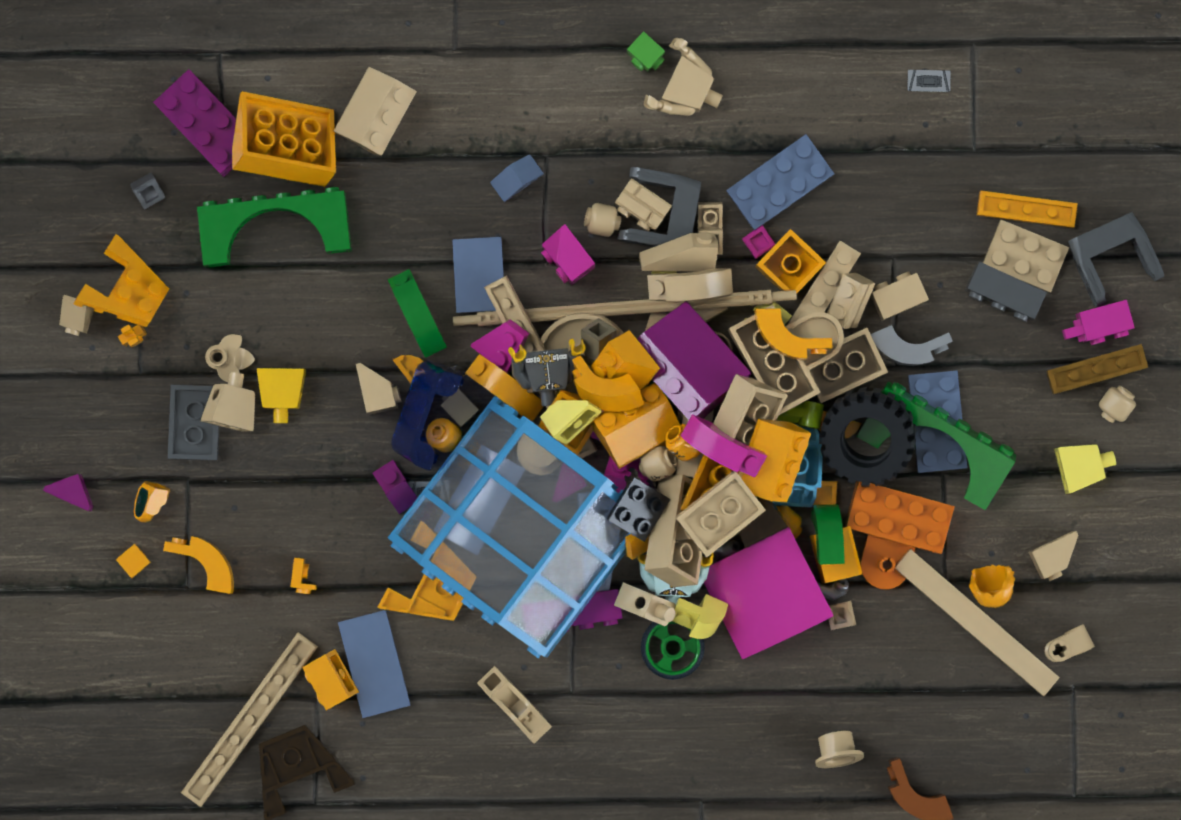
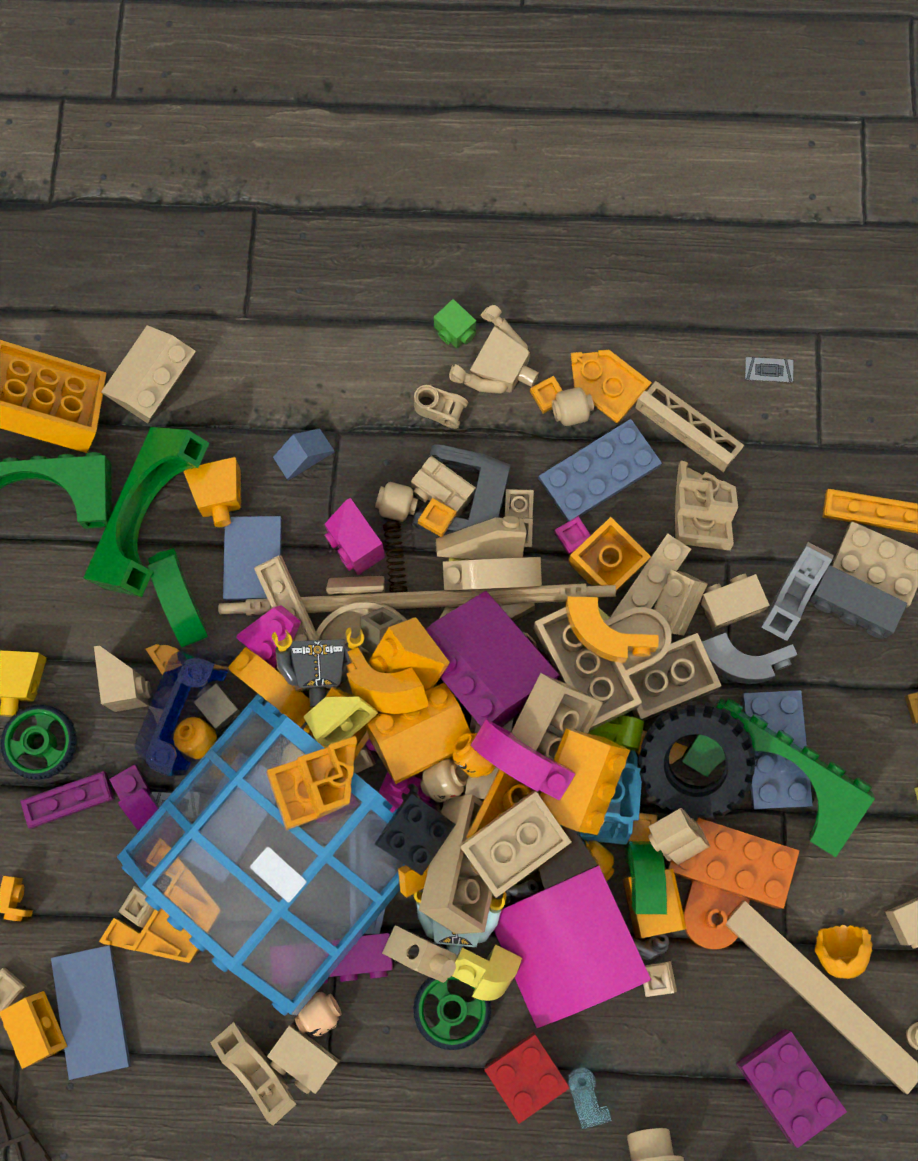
camera: 10 degrees right, 10 degrees down
none -> green wheel [0,705,77,780]
none -> magenta tile [20,771,114,829]
none -> green arch [83,427,209,598]
none -> tan tile [119,886,155,928]
none -> light orange torso [184,457,241,527]
none -> white sticker [250,847,307,902]
none -> light orange slope [266,736,357,831]
none -> tan brick [267,1024,340,1094]
none -> light nougat head [295,992,342,1038]
none -> tan slope [326,576,385,596]
none -> dark brown piece [383,522,408,593]
none -> tan piece [414,385,468,429]
none -> light orange tile [418,498,457,537]
none -> red brick [484,1032,570,1124]
none -> light orange tile [530,376,563,414]
none -> tan head [552,387,594,426]
none -> clear light blue leg [568,1067,612,1130]
none -> light orange tile [571,350,652,424]
none -> tan fence [635,381,744,473]
none -> tan brick [648,808,710,865]
none -> tan slope [675,461,738,551]
none -> magenta brick [736,1029,847,1148]
none -> light grey arch [761,542,834,641]

